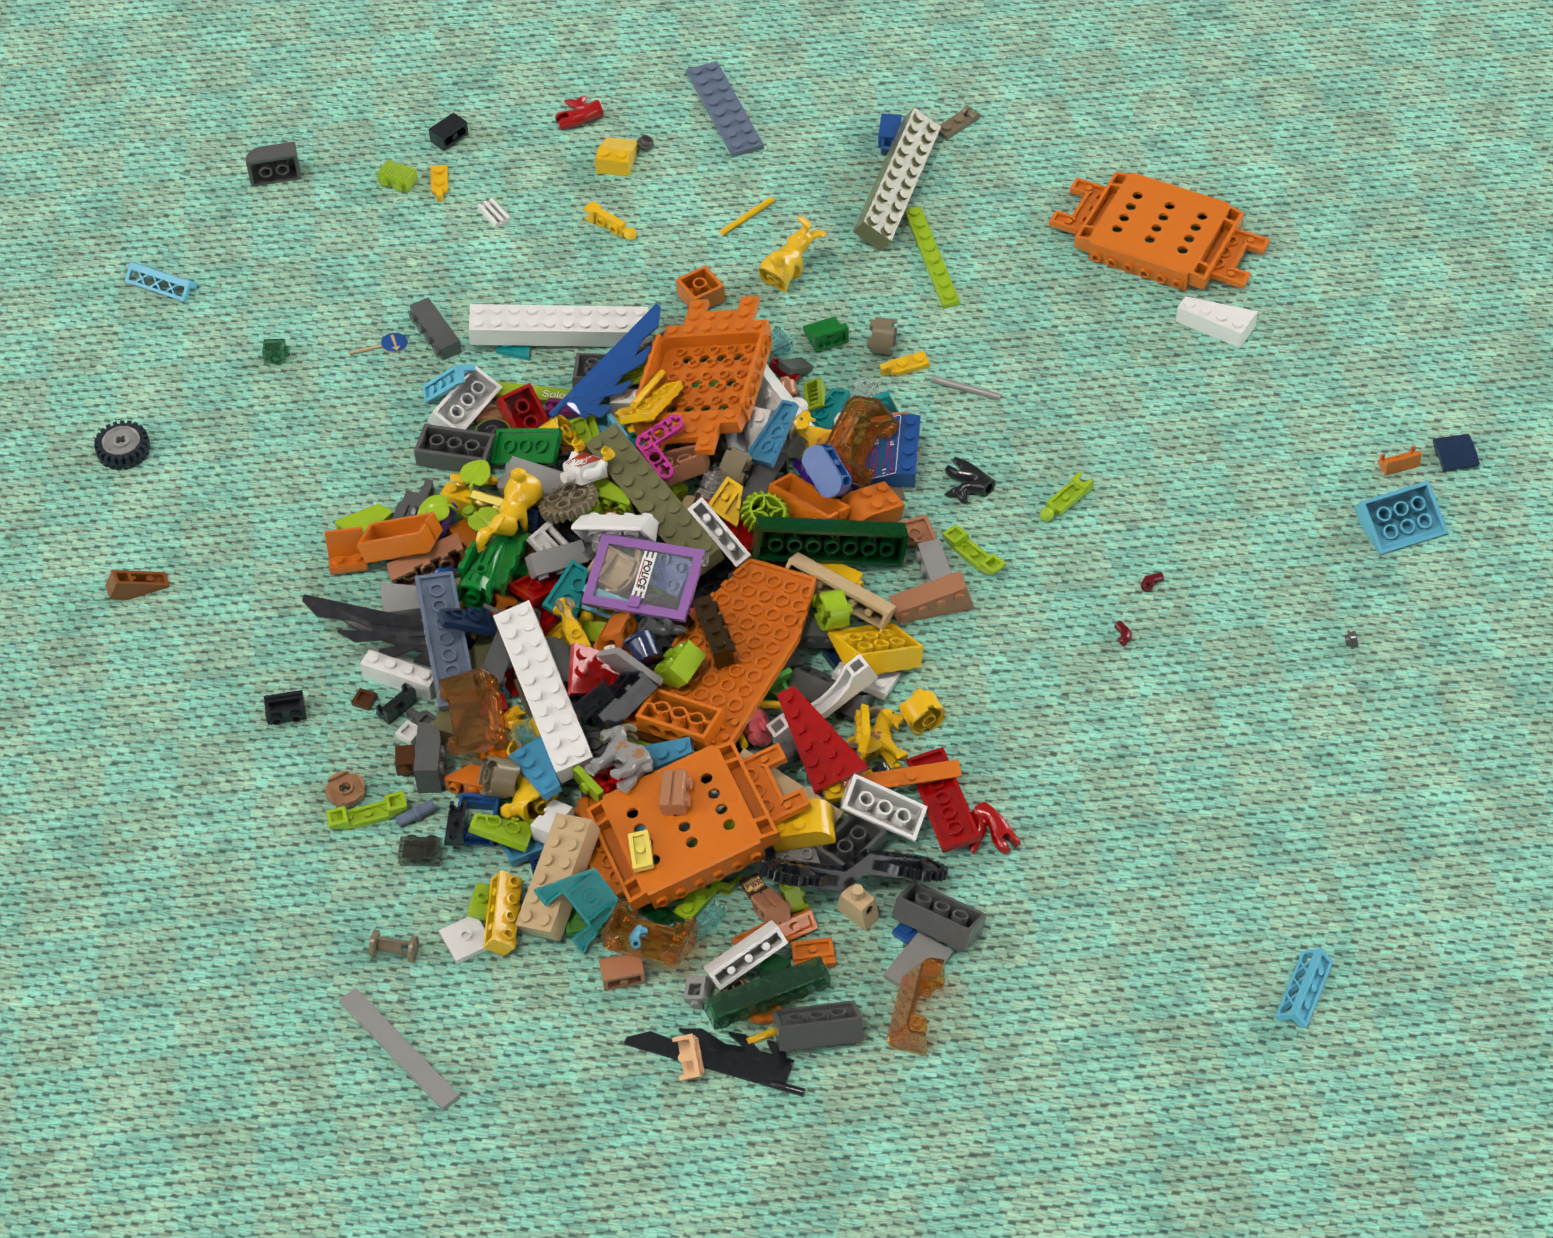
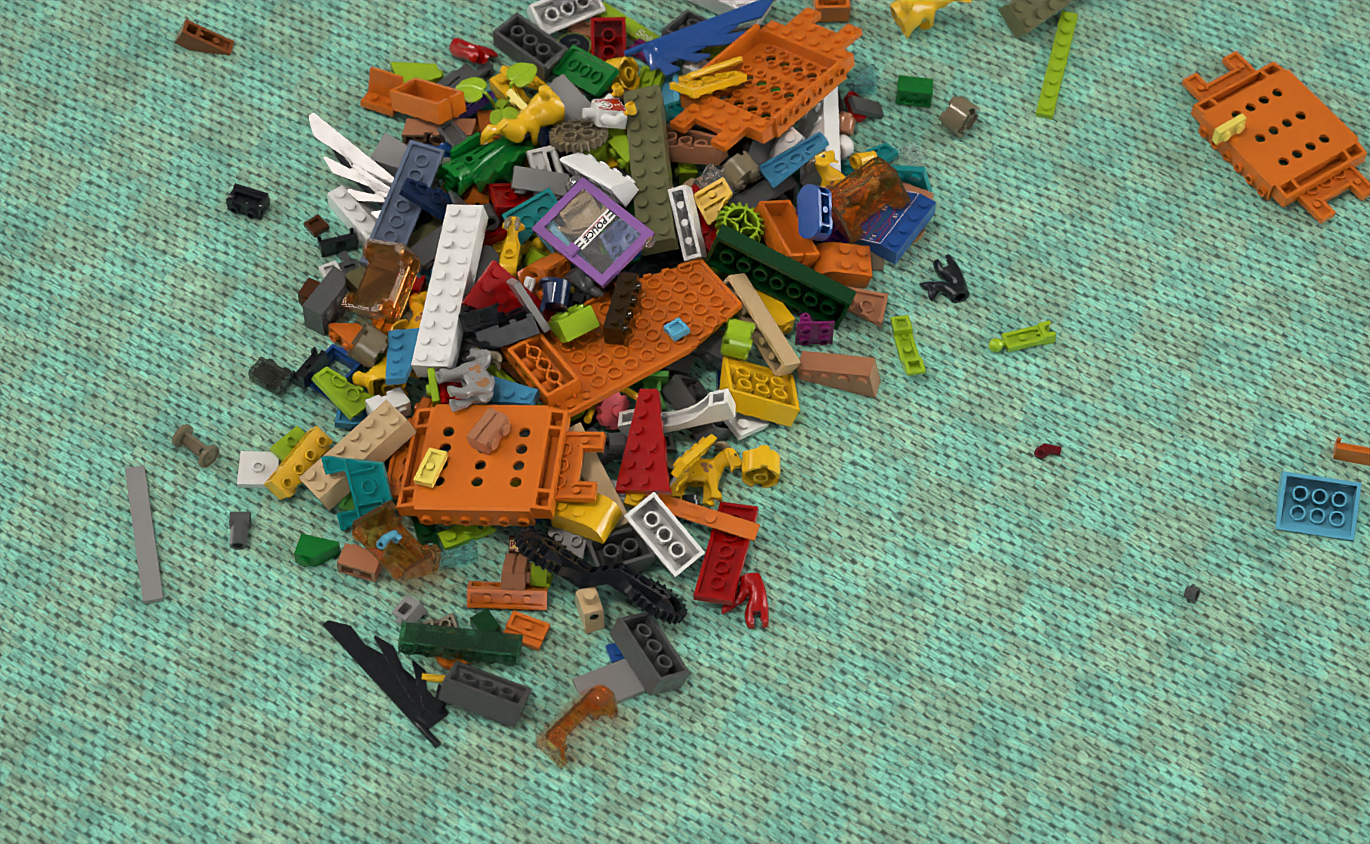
camera: 25 degrees right, 5 degrees up
medium nougat plate [325,771,366,808] -> none
lime slope [325,791,408,829] -> none
sand blue pin [395,799,437,828] -> none
clear light blue slope [510,716,538,748] -> none
dark pink beam [636,414,683,481] -> none
light nougat window [672,1034,705,1081] -> none
white brick [703,920,788,990] -> none
lime hand [720,873,743,896] -> none
lime slope [804,377,825,412] -> none
yellow hinge [879,351,930,377] -> none
light grey brick [915,539,952,583] -> none
light grey bar [931,375,1002,401] -> none
dark red arm [1114,621,1132,646] -> none
white wedge [1176,297,1258,348] -> none
none -> dark grey piece [229,512,251,550]
none -> green slope [294,533,341,567]
none -> dark grey tile [437,119,467,148]
none -> red piece [449,38,498,64]
none -> medium azure tile [663,317,690,342]
none -> magenta hinge [795,313,835,346]
none -> yellow cone [849,150,877,170]
none -> light yellow plate [1212,114,1247,145]

